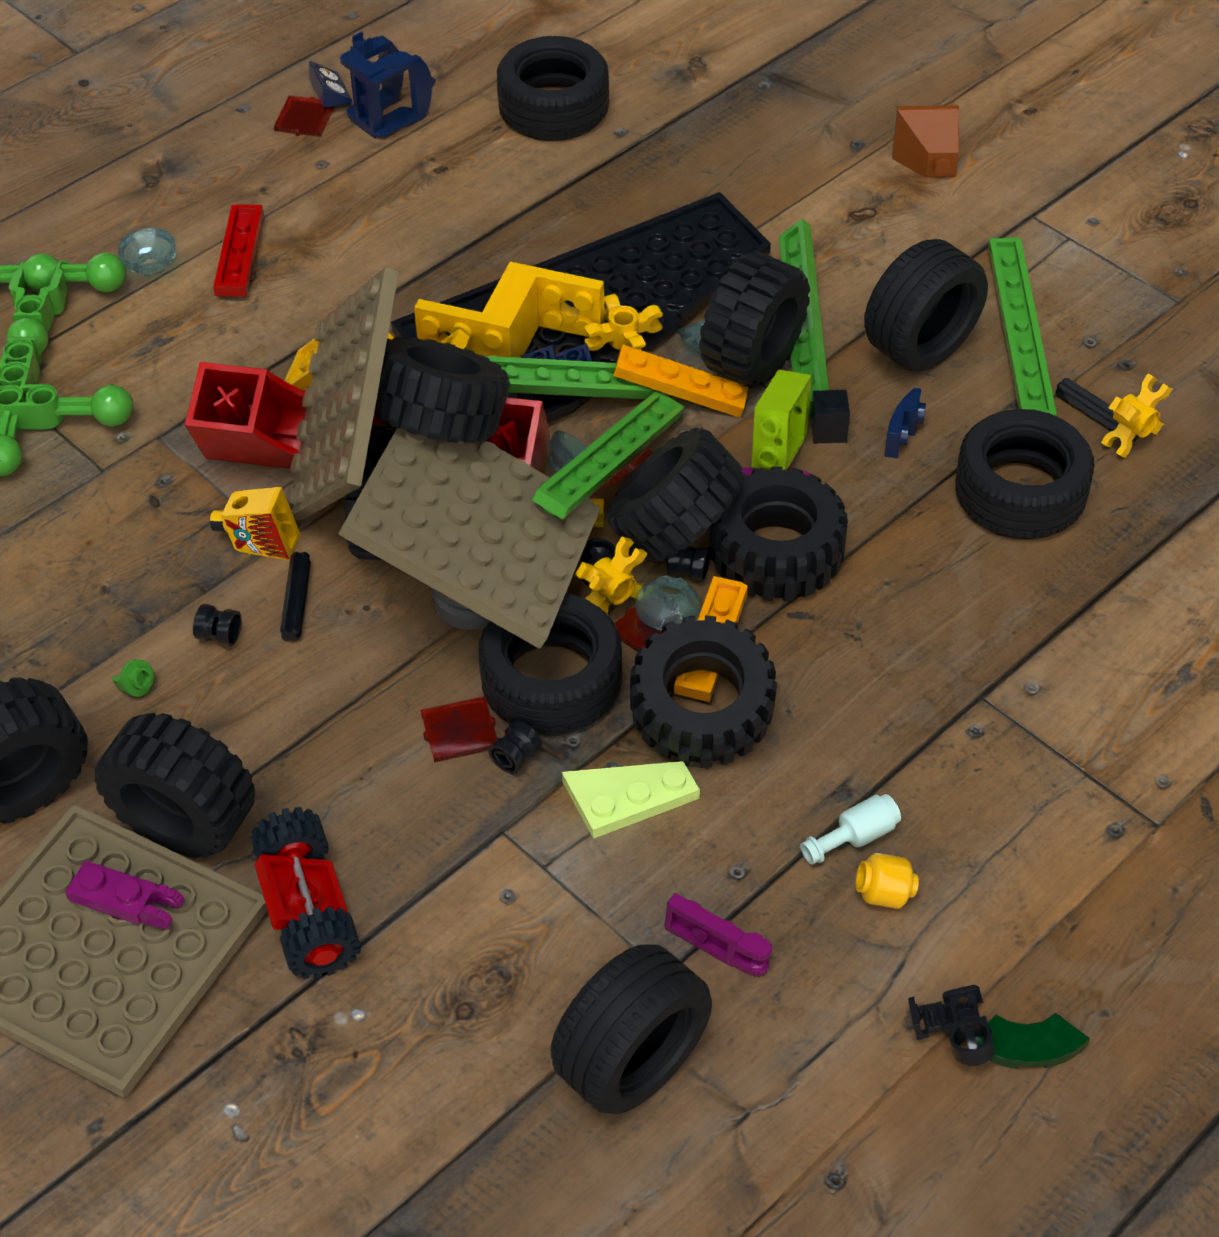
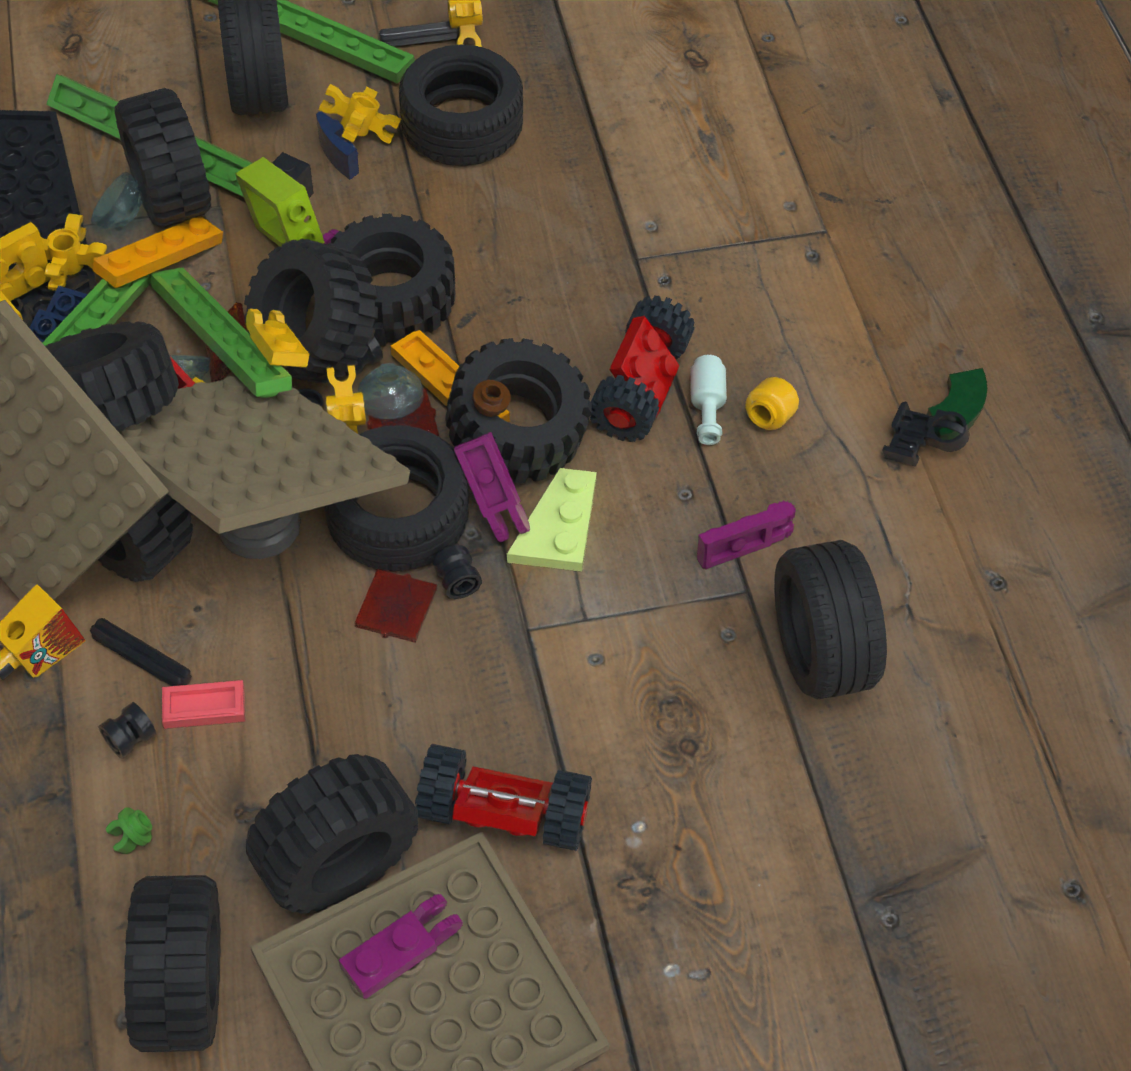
camera: 60 degrees left, 5 degrees up
none -> coral tile [162,680,245,729]
none -> yellow hinge [246,309,310,367]
none -> yellow pin [318,84,401,144]
none -> magenta hinge [454,432,530,542]
none -> reddish brown plate [472,380,511,417]
none -> plate [590,295,695,442]

